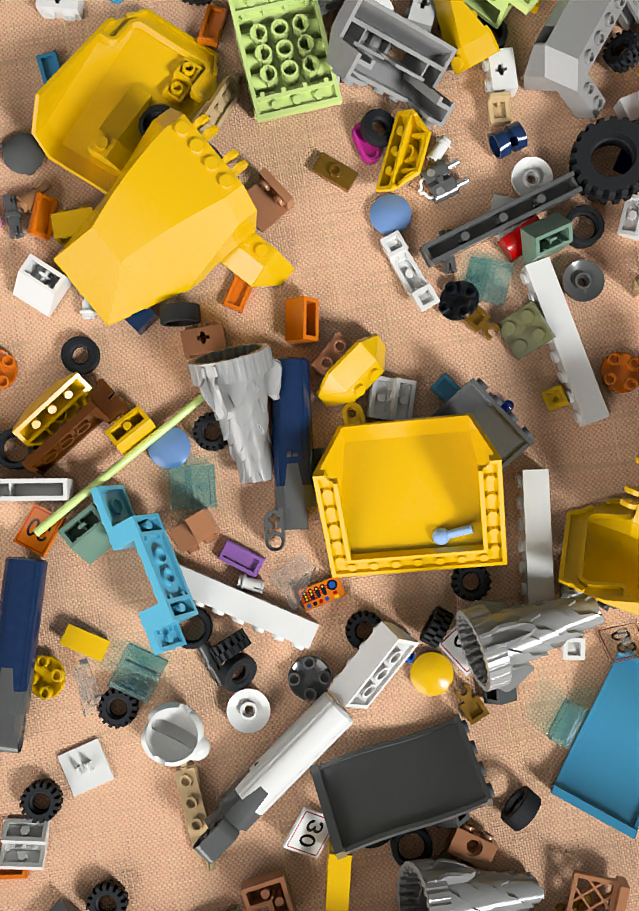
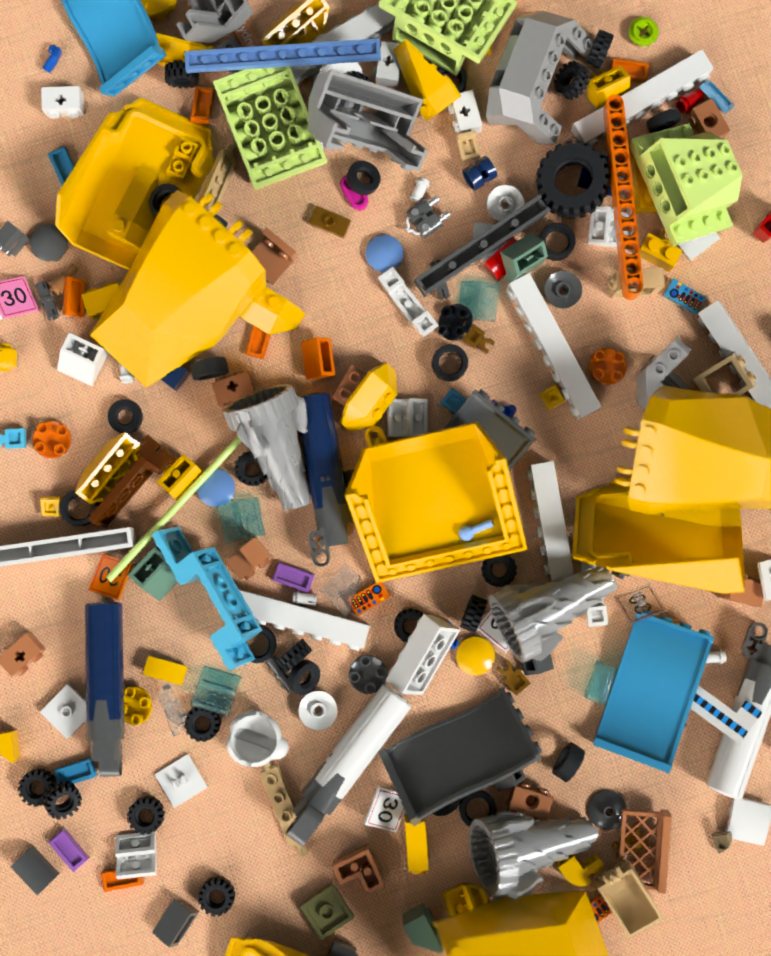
camera: 10 degrees left, 0 degrees up
yellow wedge [375,109,431,192] -> none
olive plate [497,301,556,360] -> none
none -> black tyre [432,344,468,382]
none -> dark grey dish [588,790,627,830]

